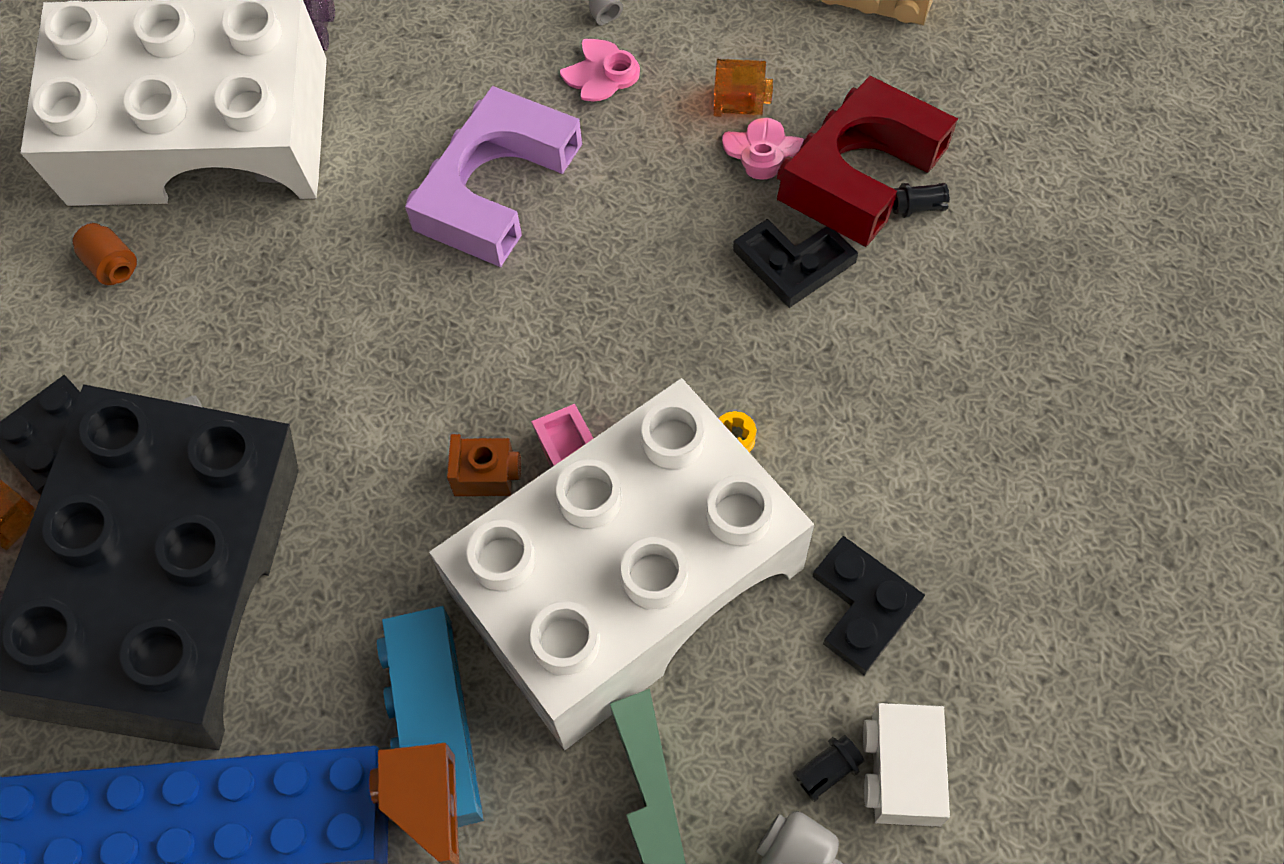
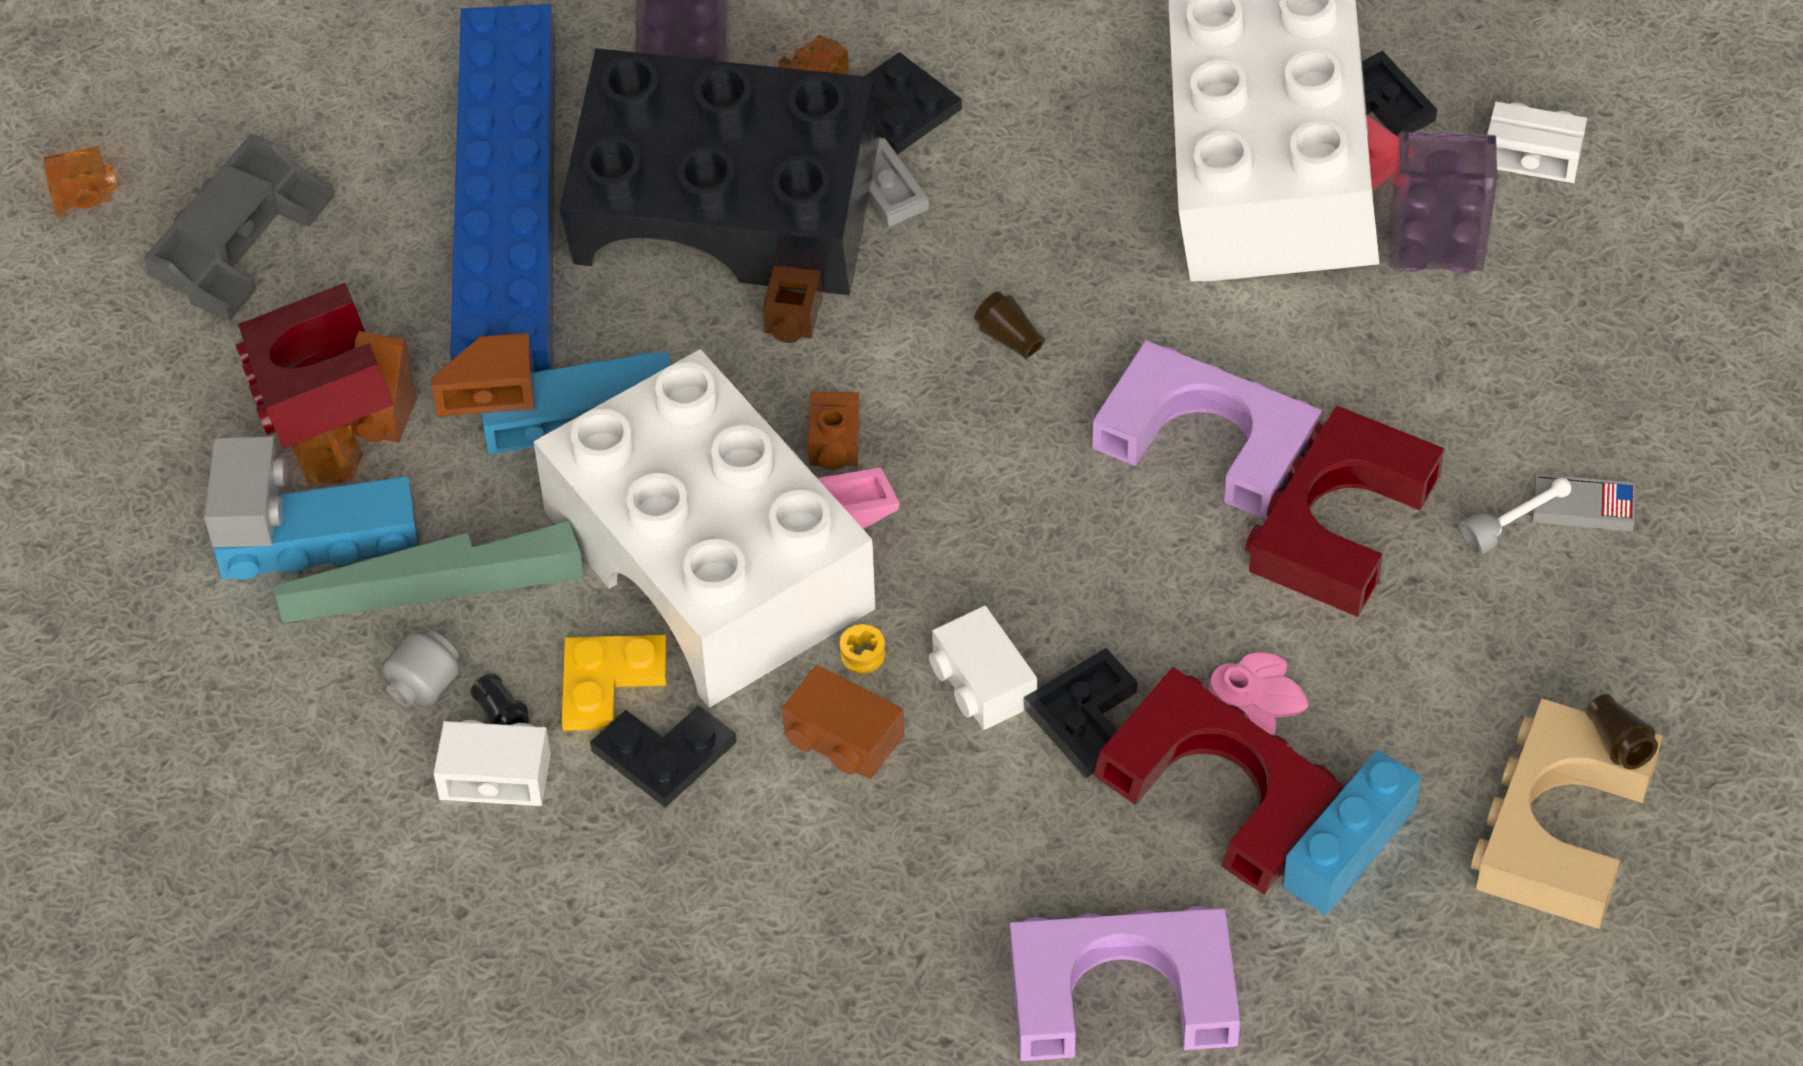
camera: 90 degrees right, 10 degrees down
dark orange brick [72,223,137,285] -> none
bright pink plate [560,39,640,102] -> none
clear orange brick [714,59,773,117] -> none
black pin [892,183,950,218] -> none
none -> yellow plate [562,635,667,731]
none -> reddish brown brick [763,265,822,343]
none -> dark orange brick [782,664,904,779]
none -> white brick [929,606,1037,730]
none -> dark brown cone [974,291,1045,360]
none -> lavender arch [1010,906,1240,1061]
none -> dark red arch [1245,405,1444,617]
none -> dark azure brick [1283,750,1421,915]

